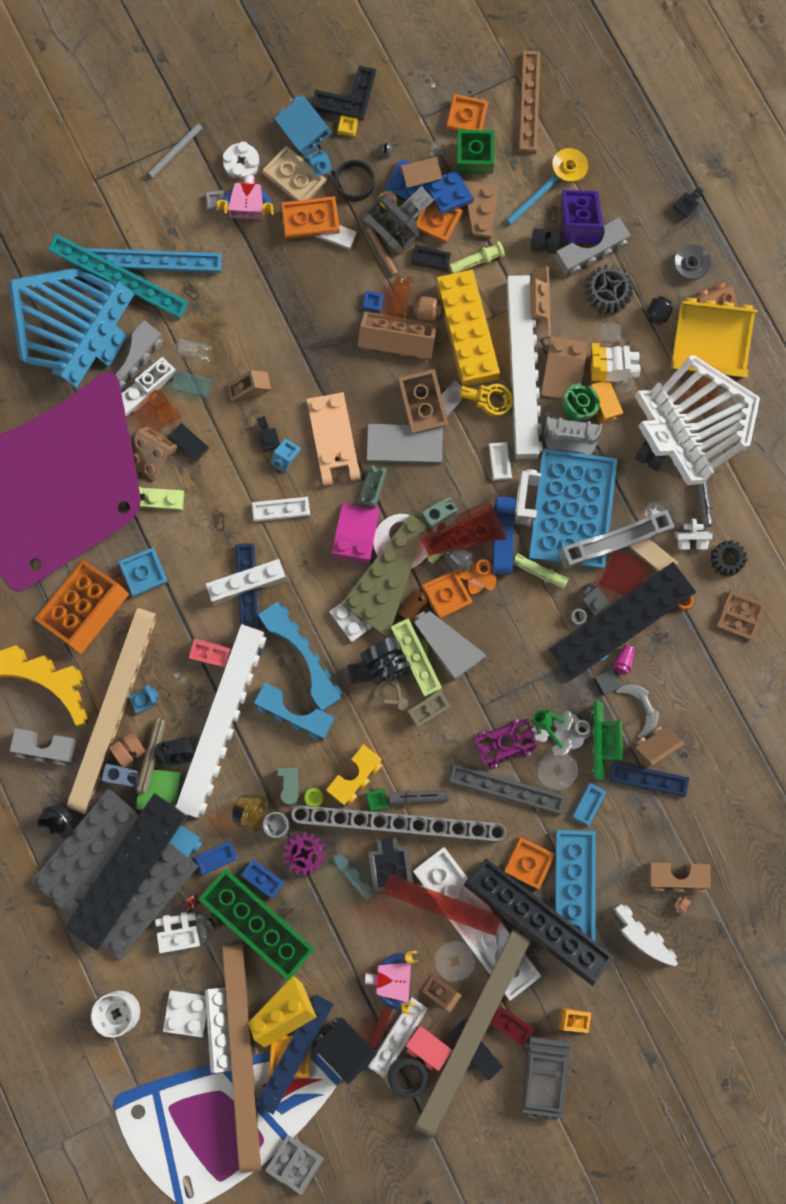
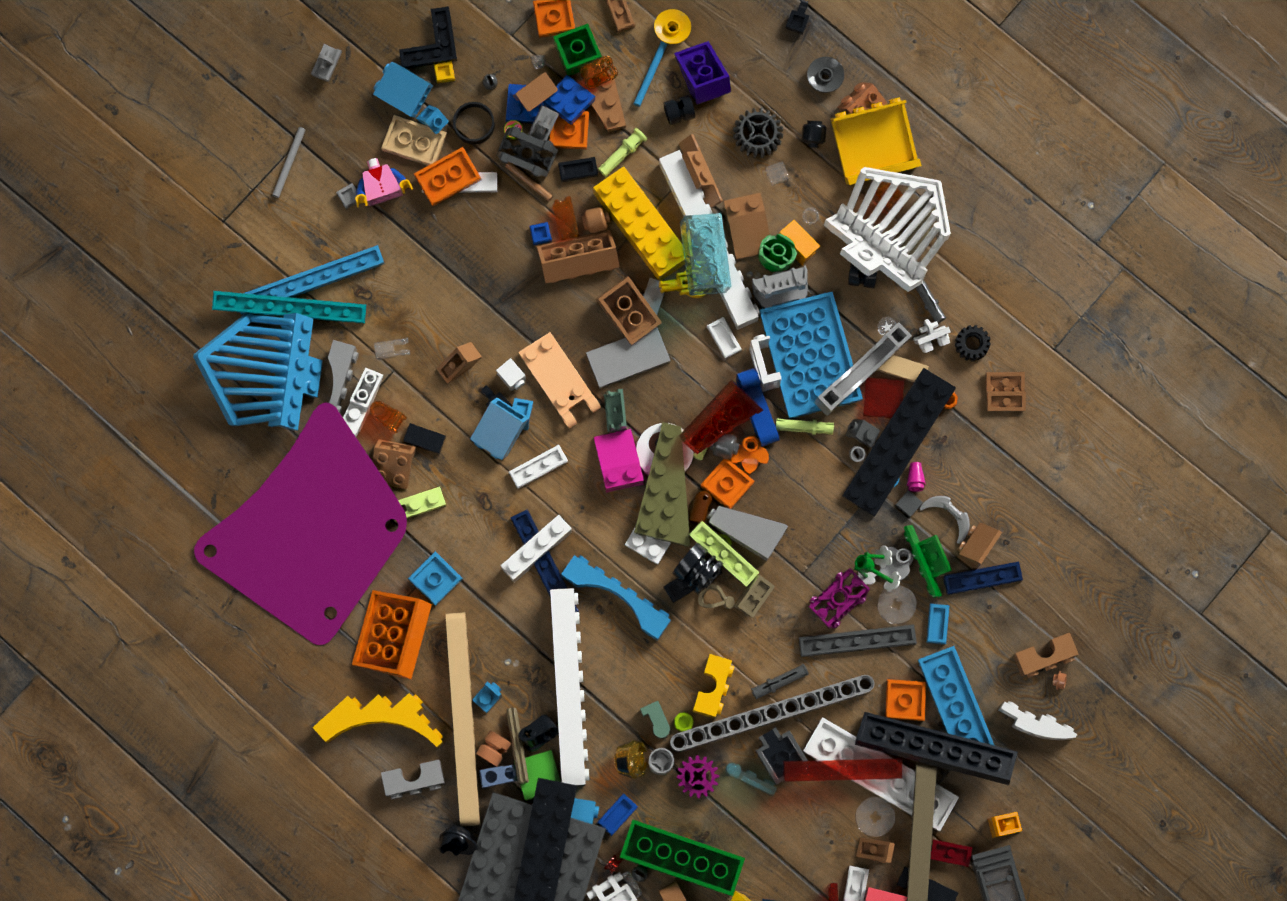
camera: 20 degrees left, 0 degrees up
clear light blue tile [171,371,213,399] -> none
coral hinge [189,639,233,668] -> none
white plate [223,142,259,180] -> none
blue plate [241,859,285,899] -> none
dark azure arch [254,683,335,741] -> none
torso [365,950,418,1015] -> none
green tile [366,788,389,812] -> none
sand green leg [420,497,459,531] -> none
light grey arch [555,217,631,276] -> none
white hips [590,343,641,383] -> none
none -> light grey hips [311,44,342,82]
none -> dark azure brick [470,398,529,460]
none -> white brick [496,358,526,391]
none -> clear orange piece [580,56,618,89]
none -> clear light blue brick [680,213,732,295]

